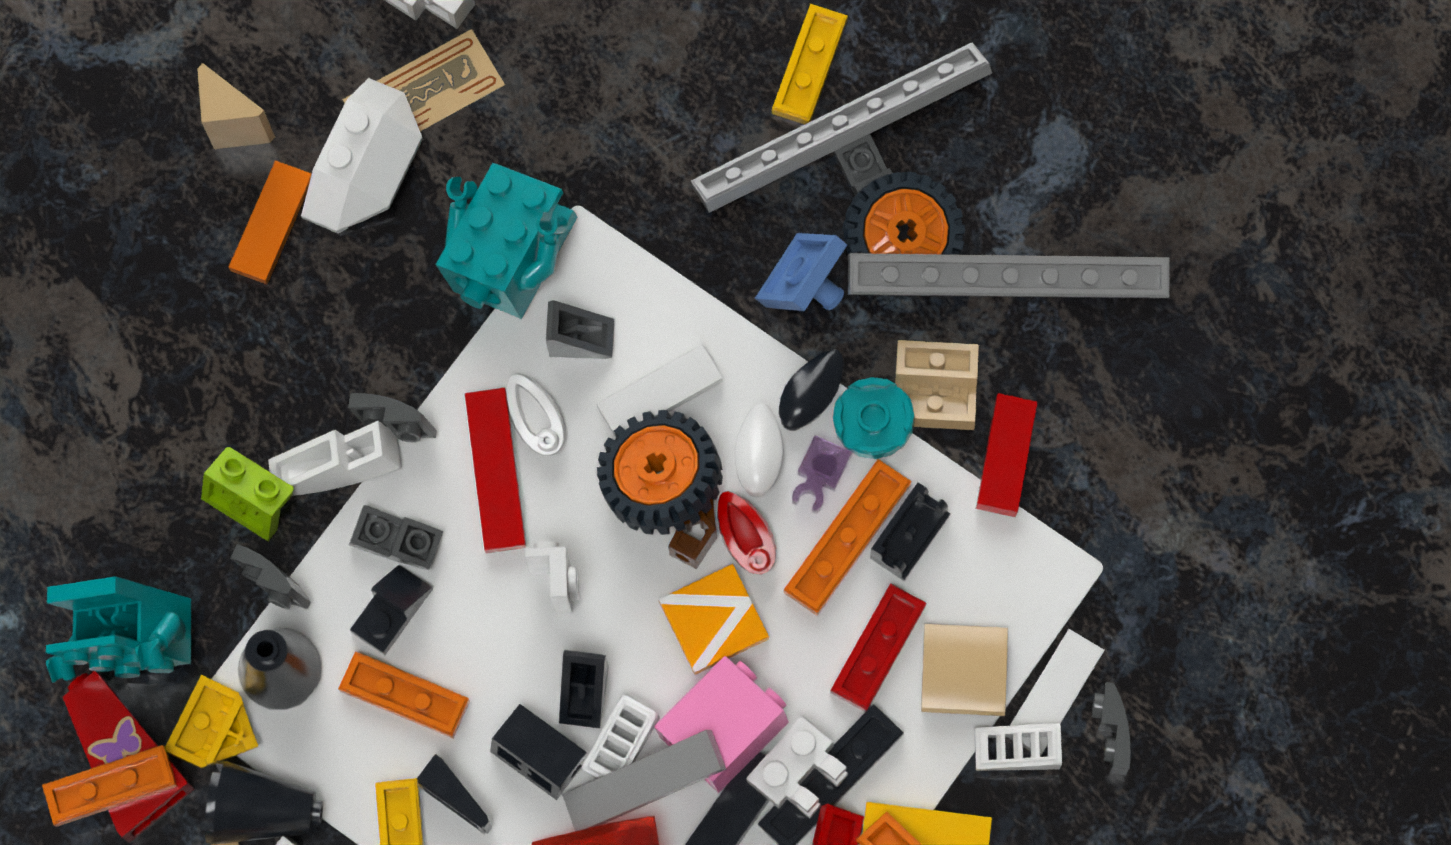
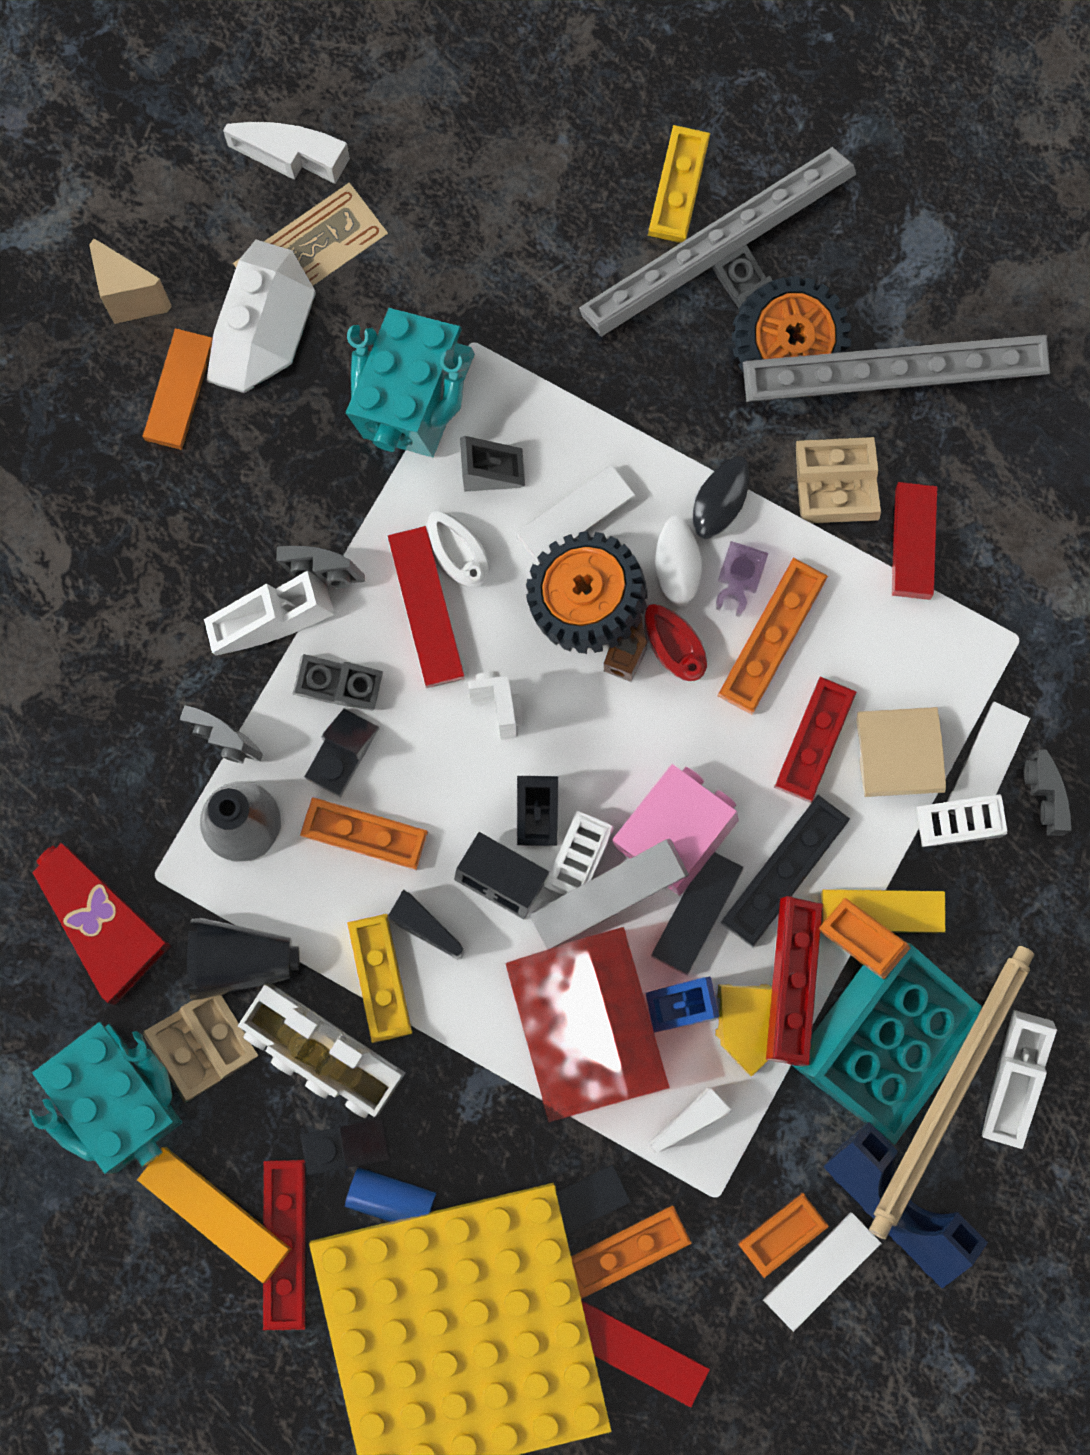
camera: 10 degrees left, 5 degrees up
orange tile [42,745,177,827] -> none
teal torso [46,577,191,683] -> none
yellow slope [165,675,258,769] -> none
lime bracket [201,447,294,541] -> none
light orange tile [658,564,769,675] -> none
white plate [746,716,848,819] -> none
medium blue tile [755,233,847,311] -> none
teal tile [833,377,915,459] -> none
black hinge [870,482,951,581] -> none

